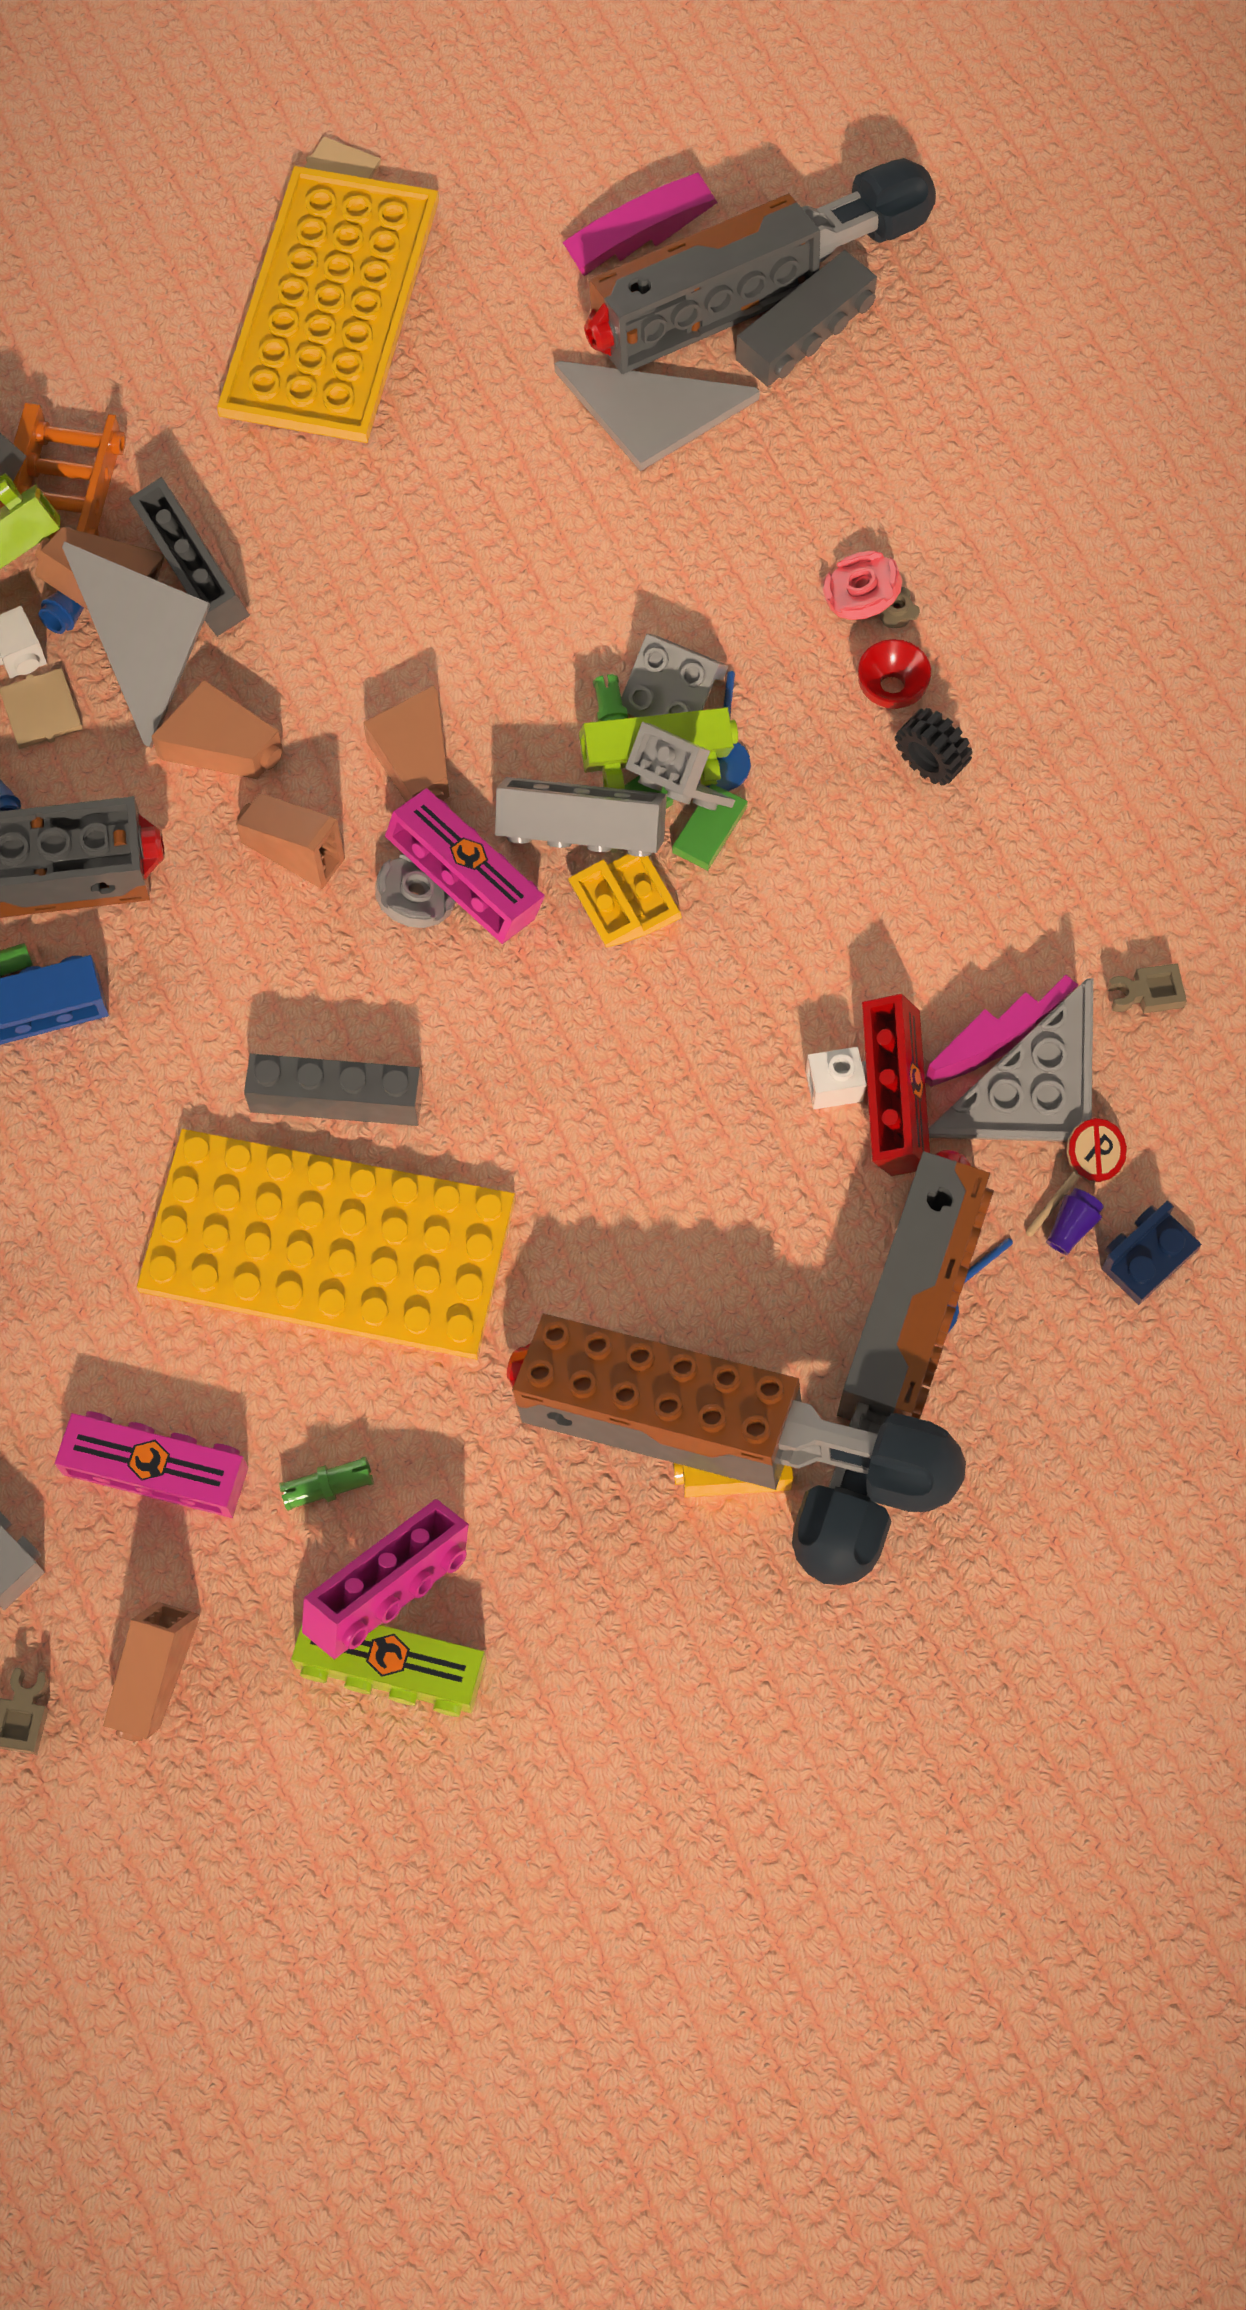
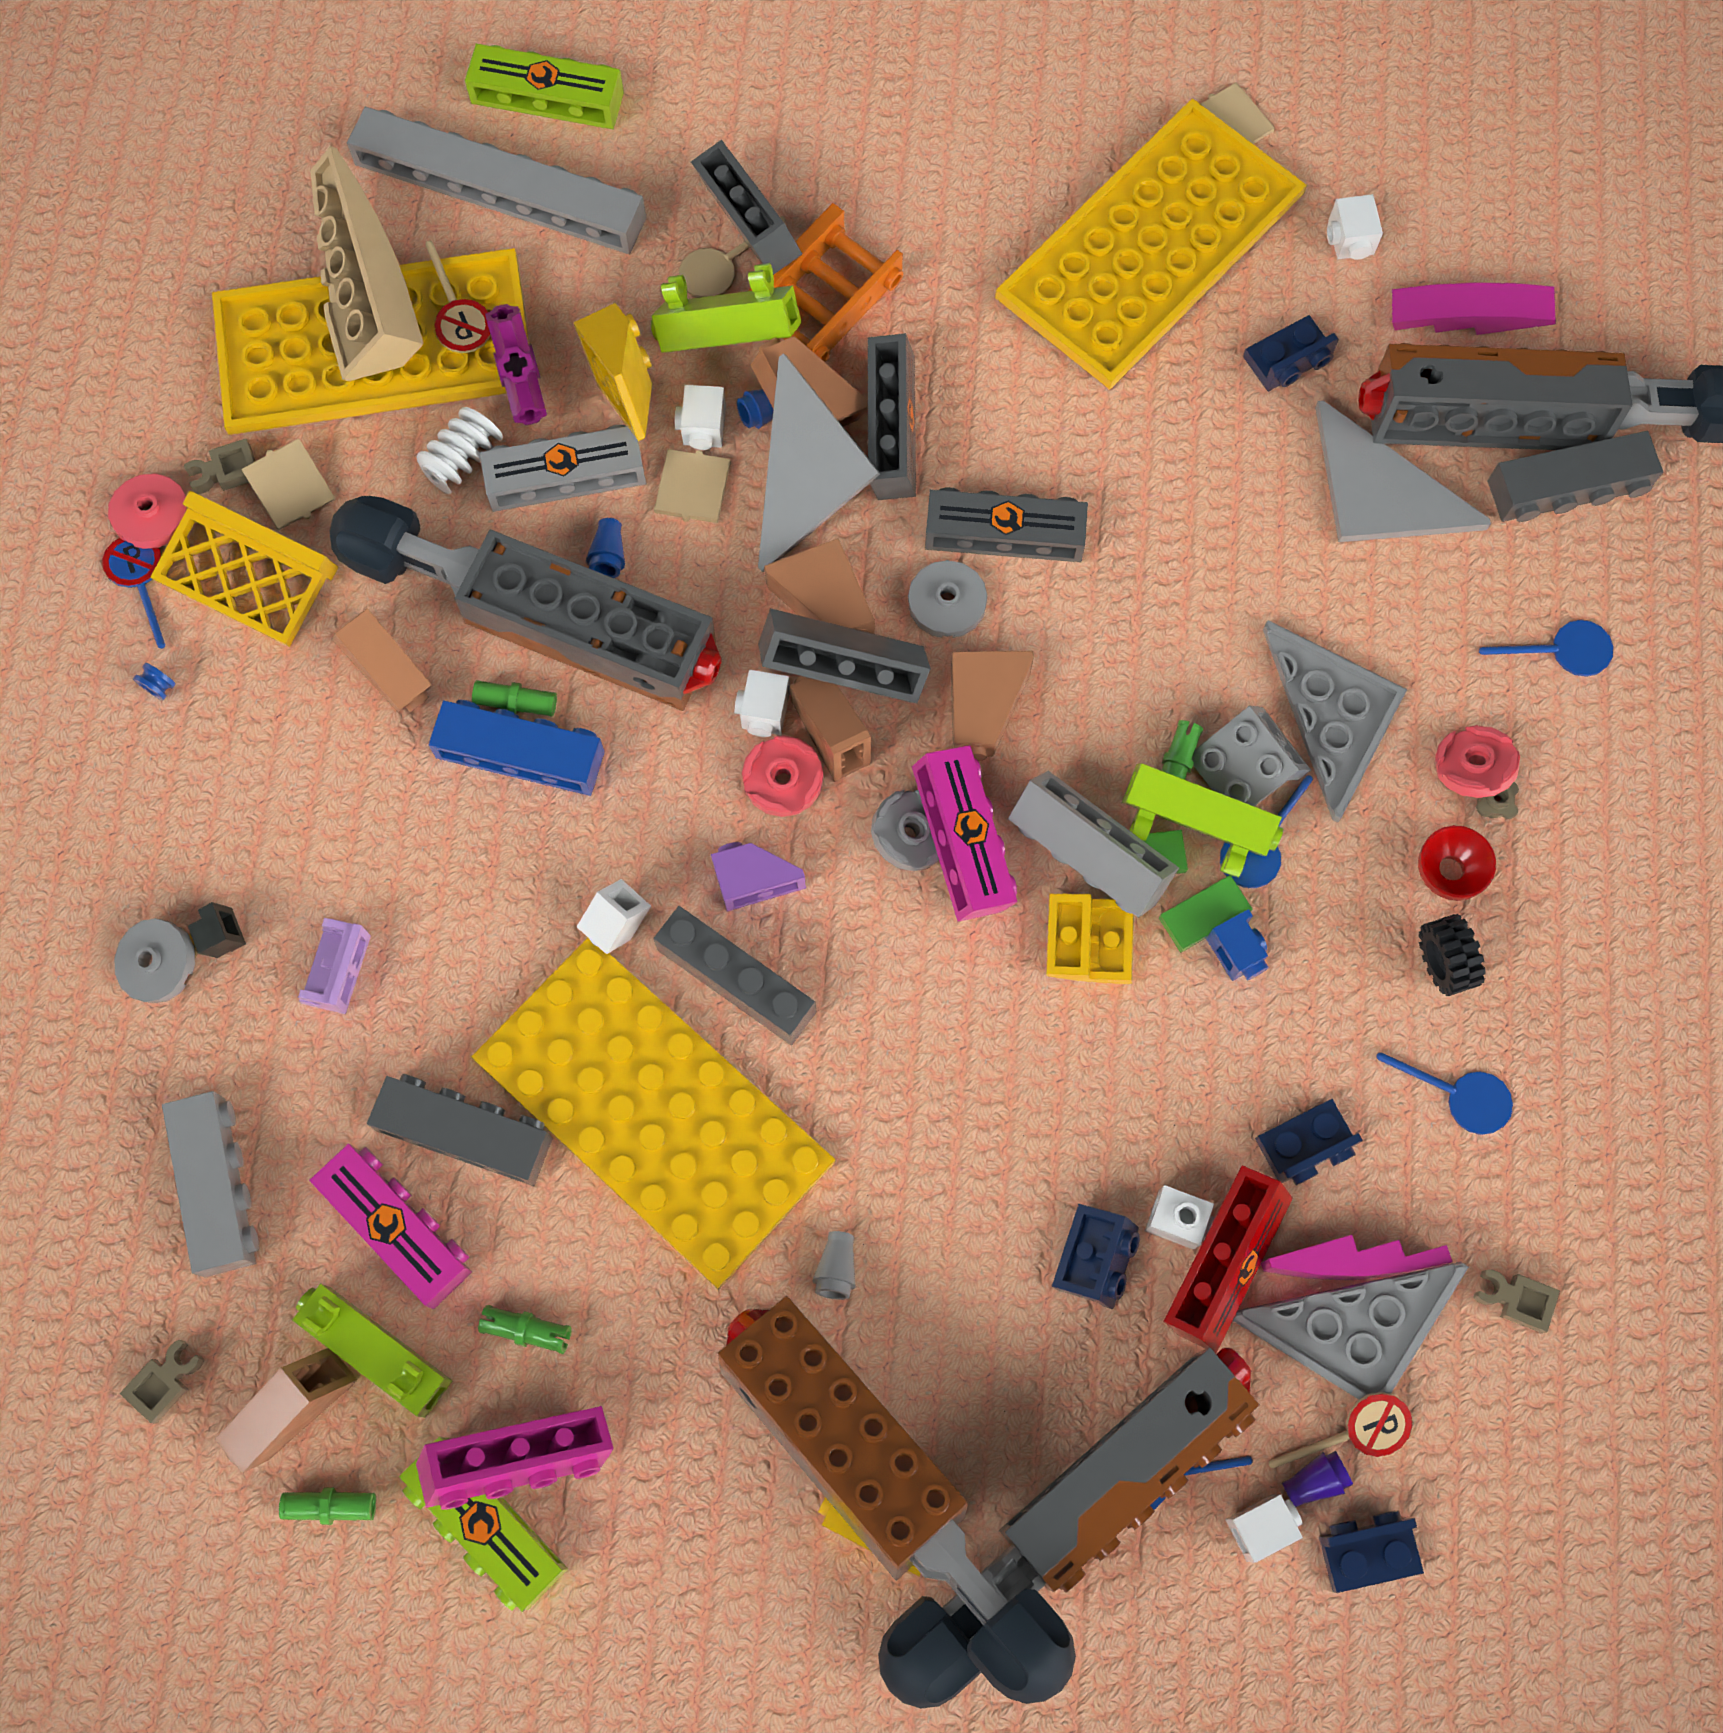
camera: 30 degrees right, 5 degrees up
light grey bracket [625,722,735,811] -> none
none -> bright green pin [279,1487,376,1525]
none -> lime brick [292,1283,453,1418]
none -> dark grey brick [367,1074,553,1186]
none -> white brick [577,879,651,954]
none -> medium lavender slope [711,842,806,911]
none -> white brick [734,670,790,737]
none -> coral plate [742,735,824,817]
none -> dark grey brick [758,608,931,704]
none -> light grey cone [812,1231,856,1300]
none -> light grey plate [908,560,987,638]
none -> dark grey brick [925,487,1088,563]
none -> dark blue bracket [1052,1204,1140,1309]
none -> blue brick [1206,909,1269,981]
none -> white brick [1225,1495,1303,1563]
none -> dark blue bracket [1243,315,1339,392]
none -> dark blue bracket [1255,1099,1363,1185]
none -> light grey tile [1263,620,1407,822]
none -> white brick [1327,194,1383,260]
none -> blue piece [1376,1053,1513,1135]
none -> blue piece [1479,620,1613,677]

